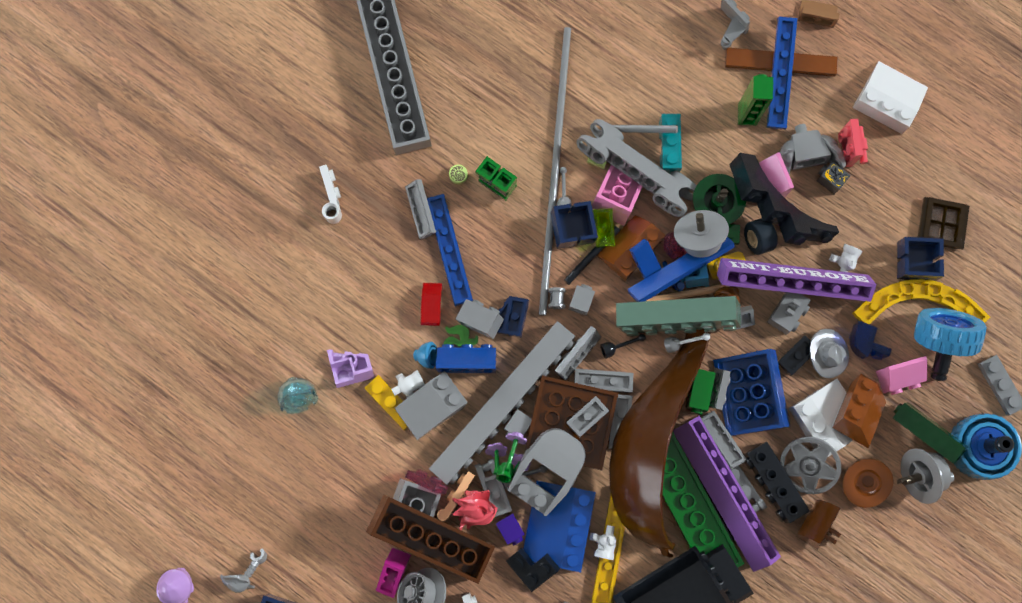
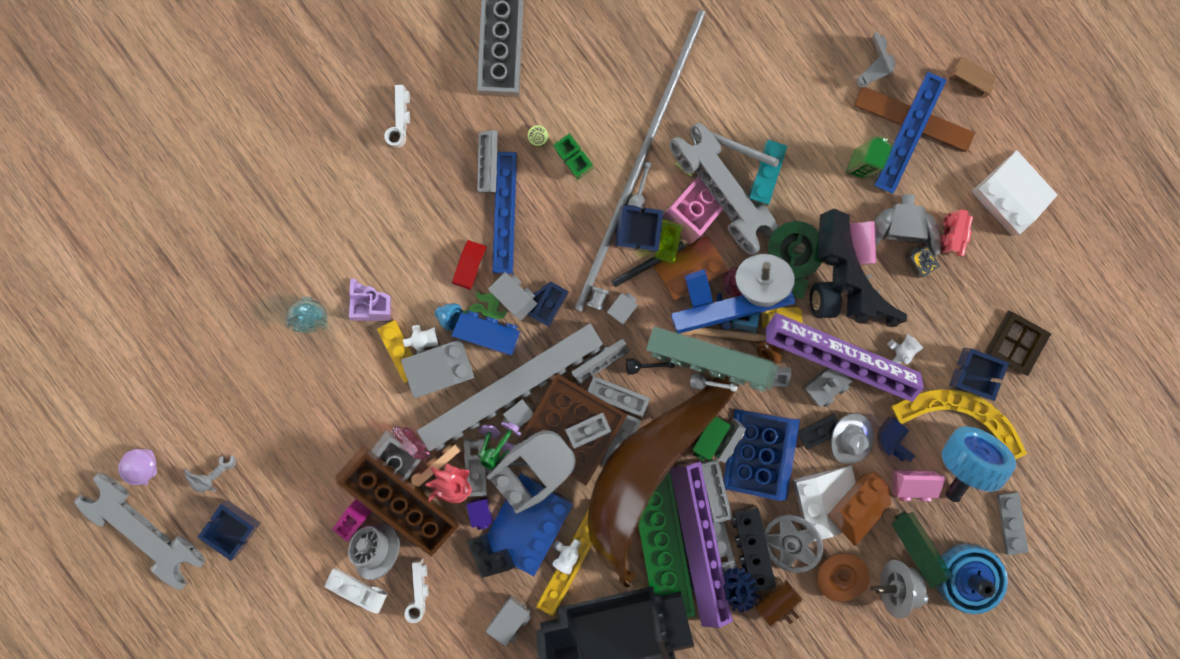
camera: 15 degrees right, 10 degrees up
none -> dark blue gear [723,567,760,613]

